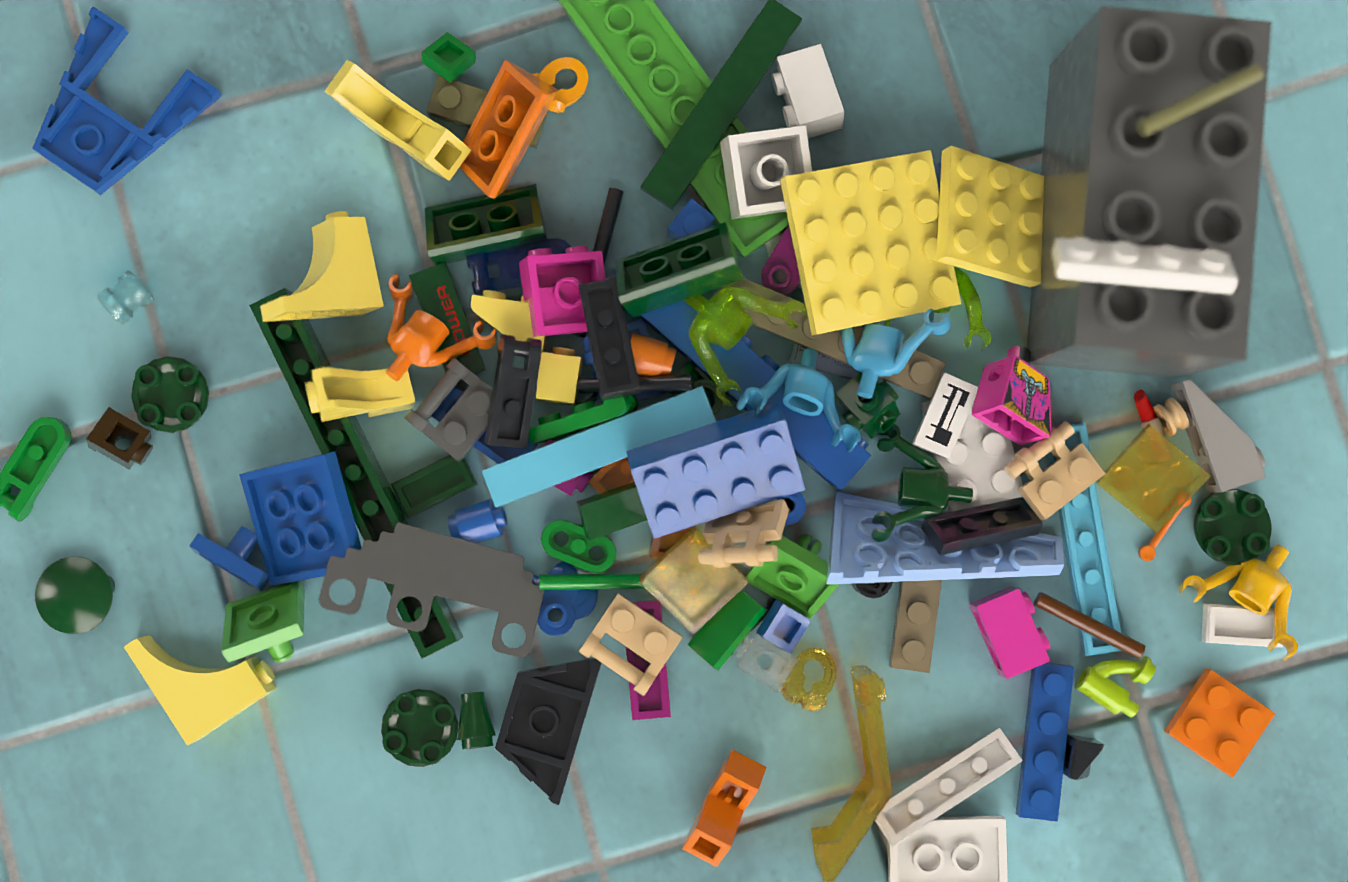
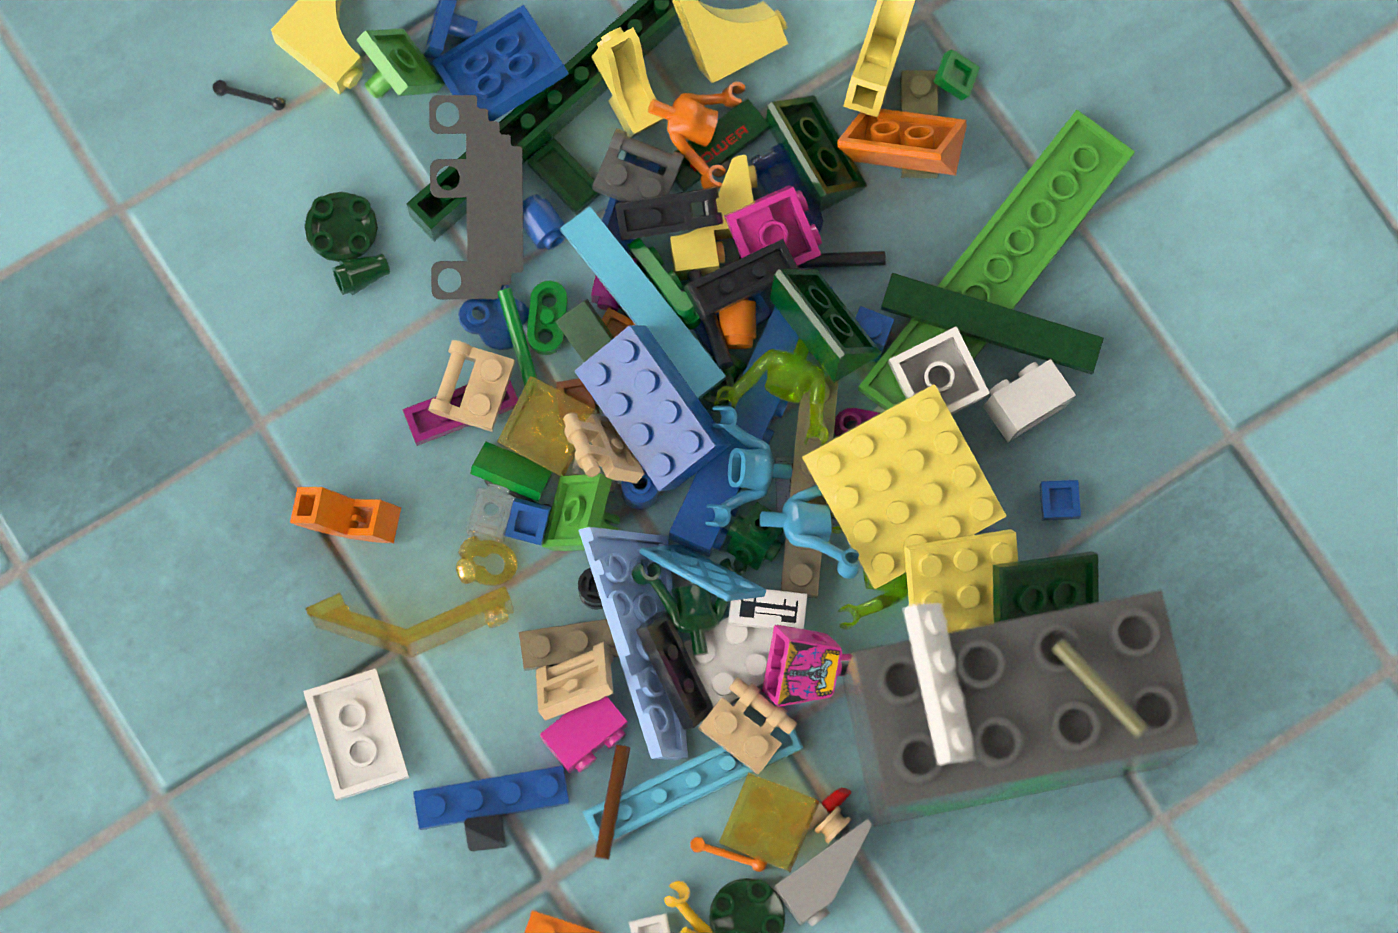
camera: 75 degrees right, 10 degrees down
black wing [495,658,602,805] -> none
light orange piece [532,57,589,113] -> none
white plate [870,728,1023,847] -> none
lime plant [1075,656,1156,718] -> none
none -> black hinge [212,80,286,111]
none -> tan plate [536,641,613,721]
none -> dark azure window [639,544,767,601]
none -> dark green tile [993,551,1099,624]
none -> blue plate [1040,480,1081,521]

